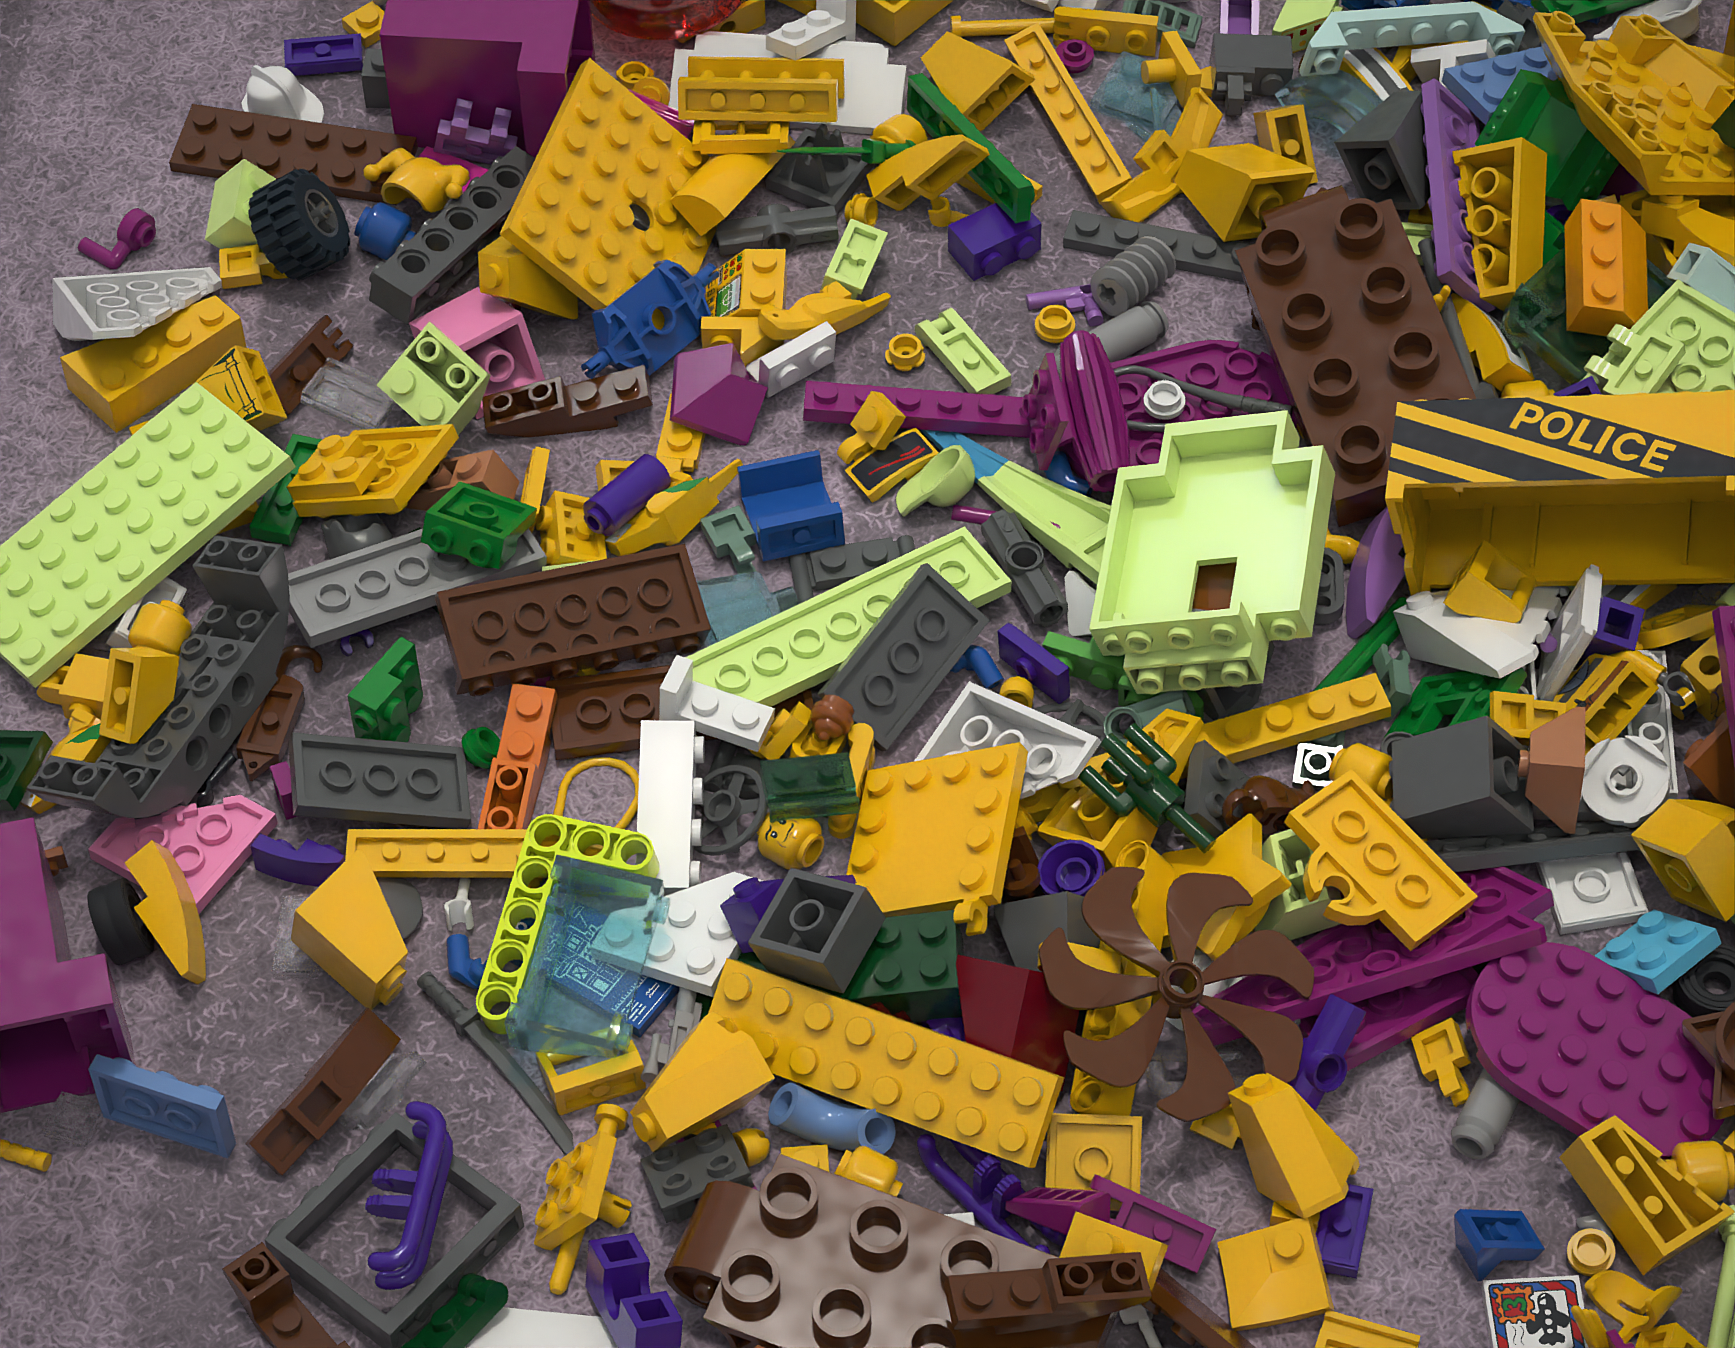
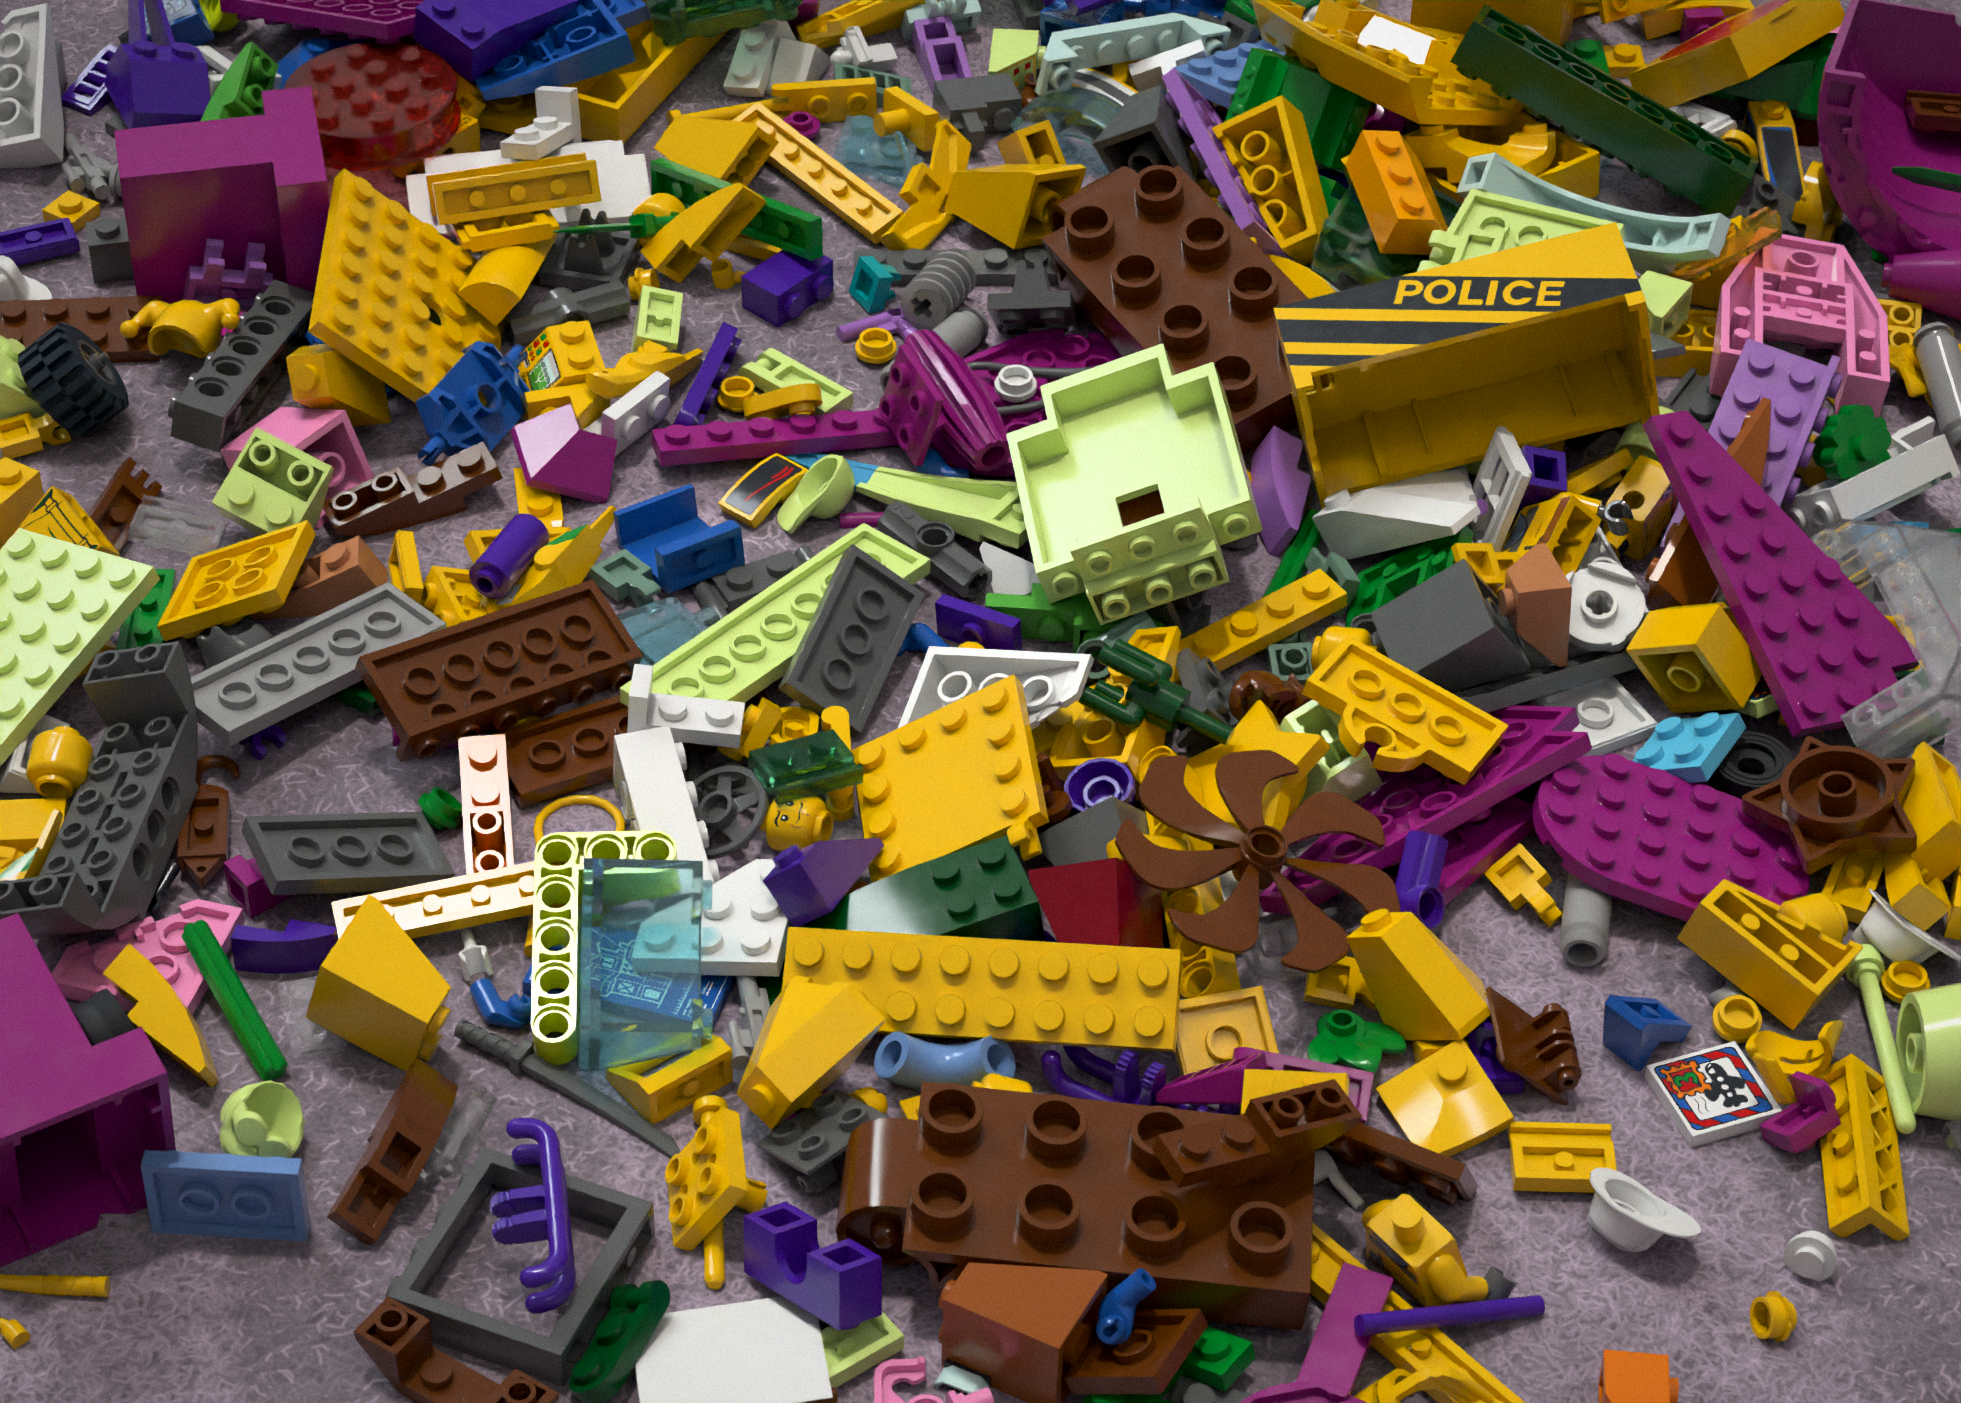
camera: 20 degrees left, 10 degrees down
yellow slope [99,648,180,744] -> none
yellow plate [287,435,380,501] -> none
green plate [347,637,423,742] -> none
blue head [354,202,417,260] -> none
green plate [421,481,537,569] -> none
dark grey brick [748,868,886,993] -> none
dark orange plate [810,695,854,741] -> none
yellow plate [837,391,906,464] -> none
yellow tile [1443,540,1536,623] -> none
none -> green axle [182,920,288,1081]
none -> yellowish green hair [219,1080,305,1158]
none -> dark purple plate [673,322,742,426]
none -> yellow plate [743,383,823,421]
none -> teal tile [848,256,902,313]
none -> dark grey plate [987,259,1079,335]
none -> green plate [1307,1009,1406,1076]
none -> reddish brown hinge [1486,986,1582,1105]

